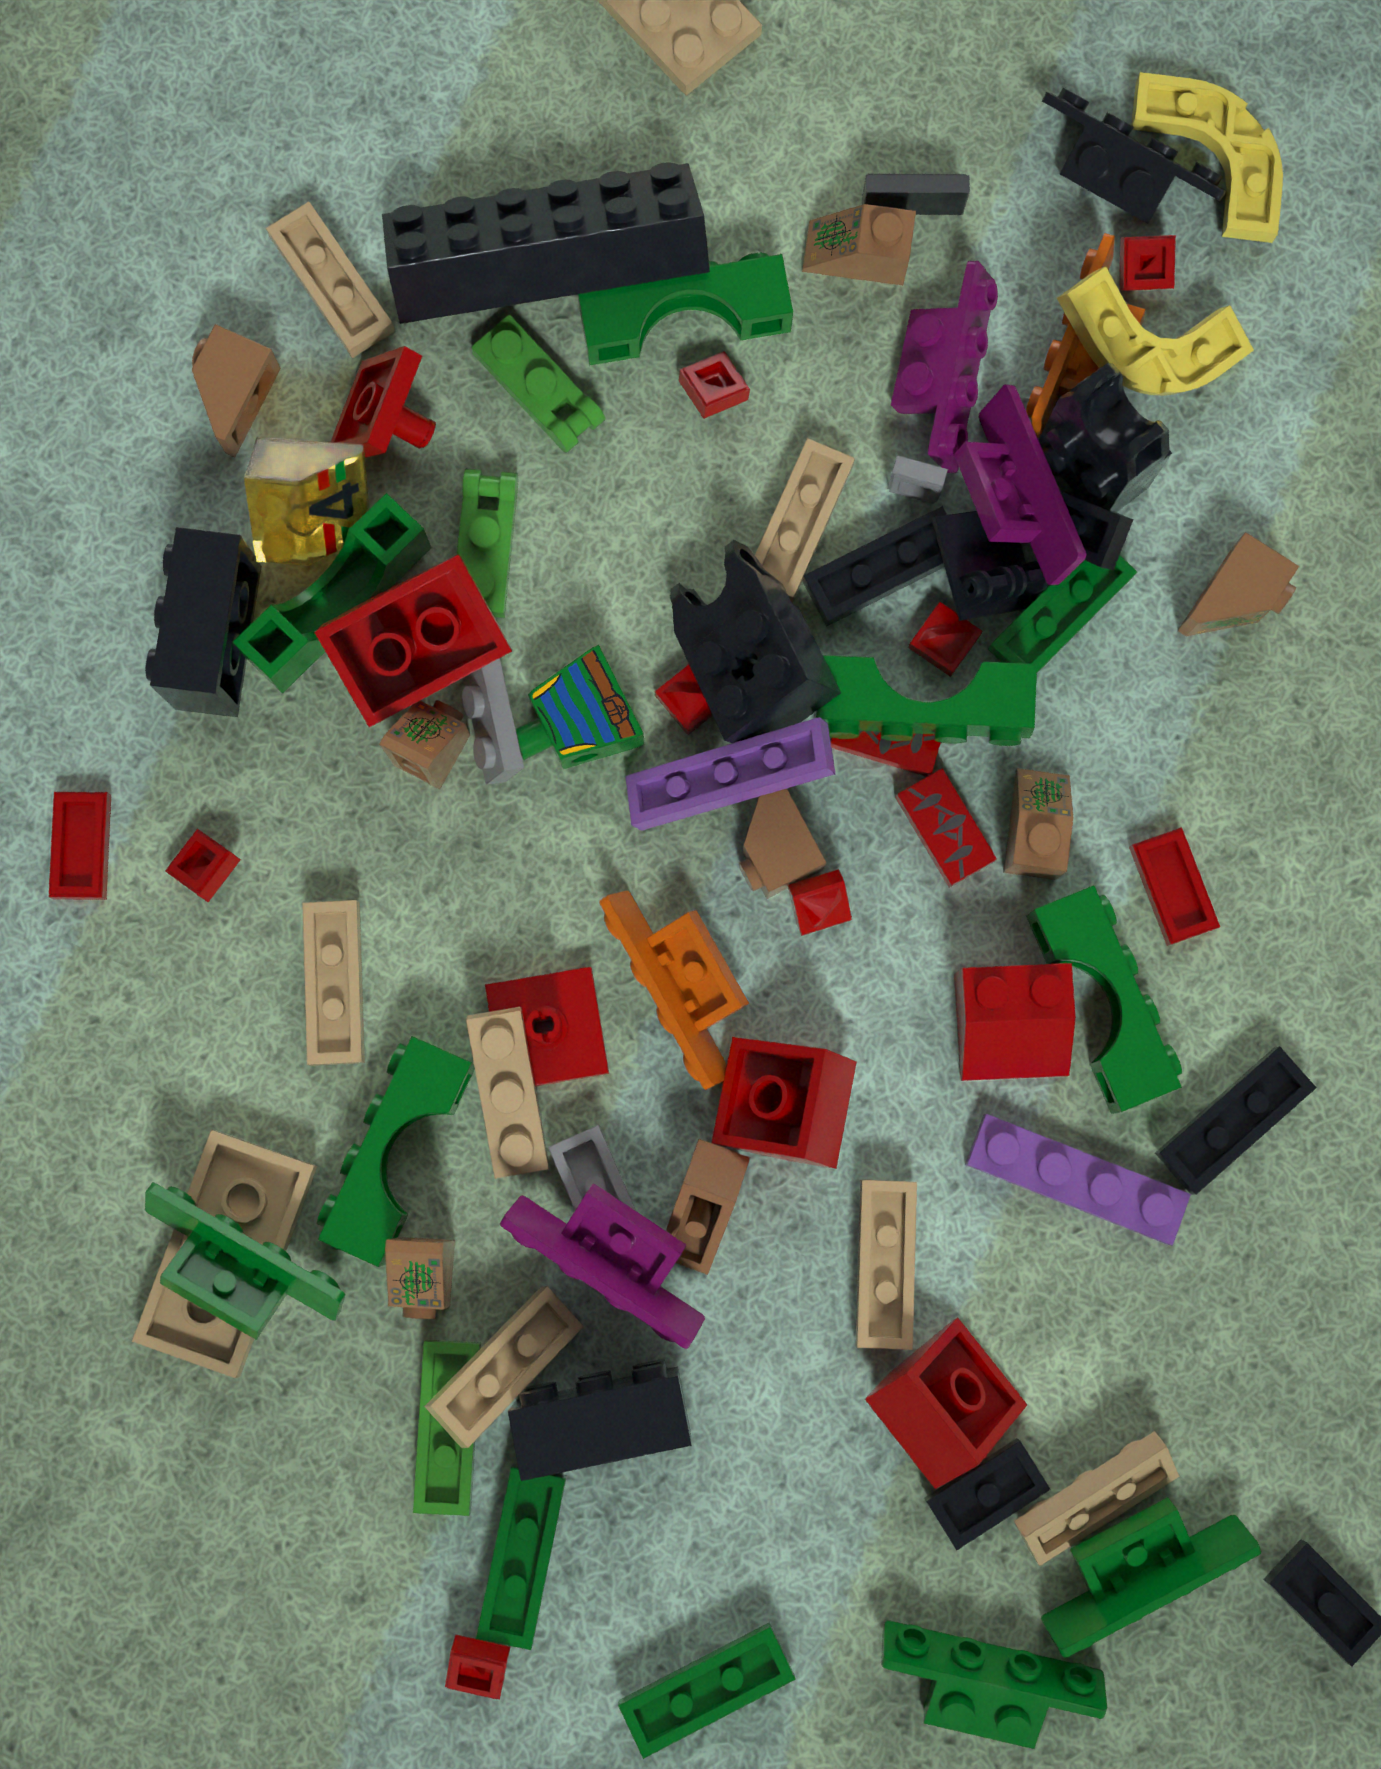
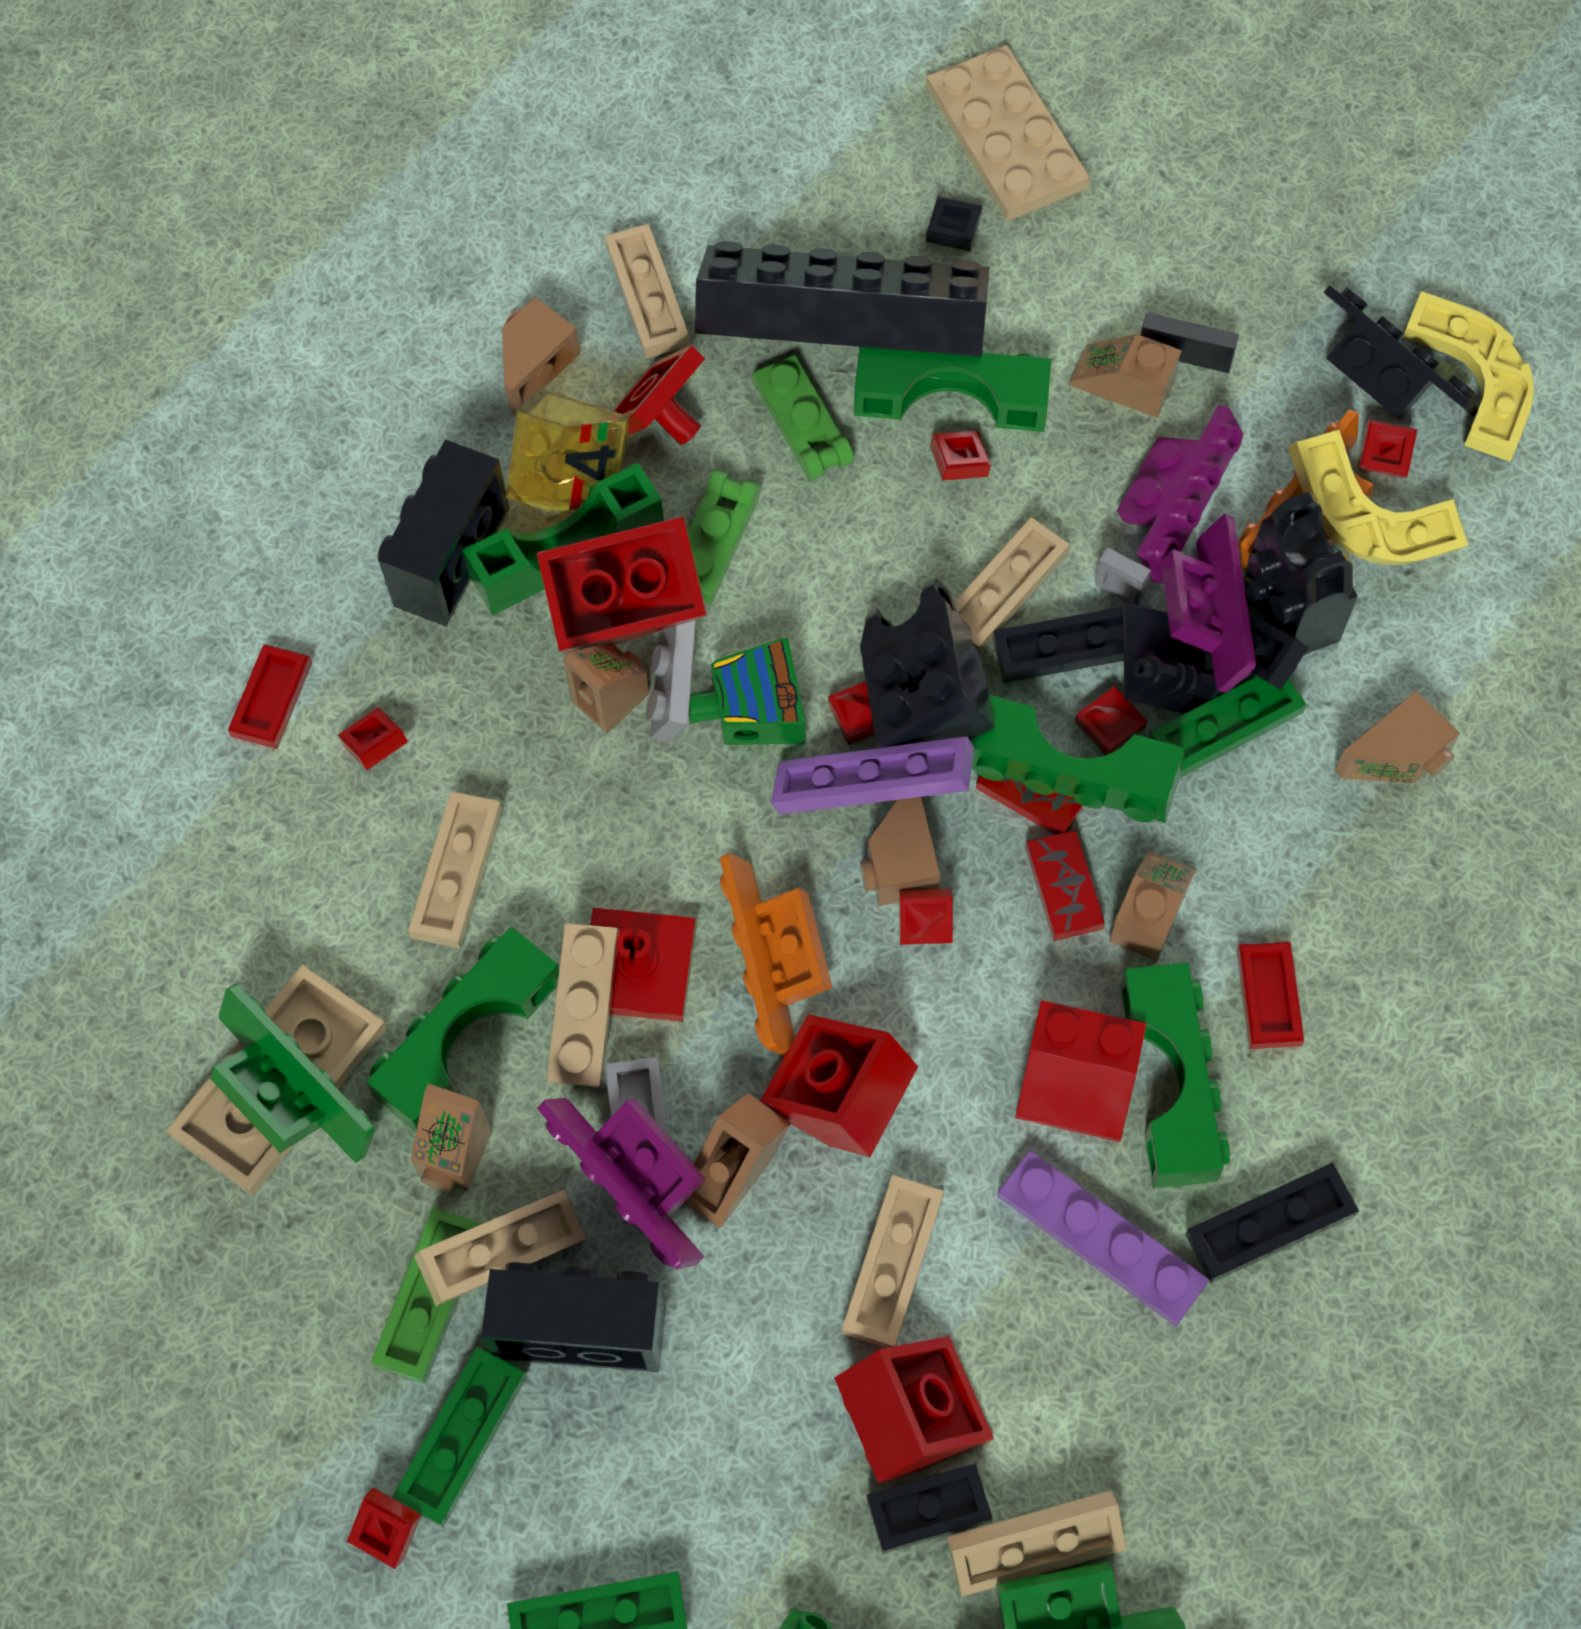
camera: 20 degrees right, 15 degrees down
none -> black tile [926,196,982,252]

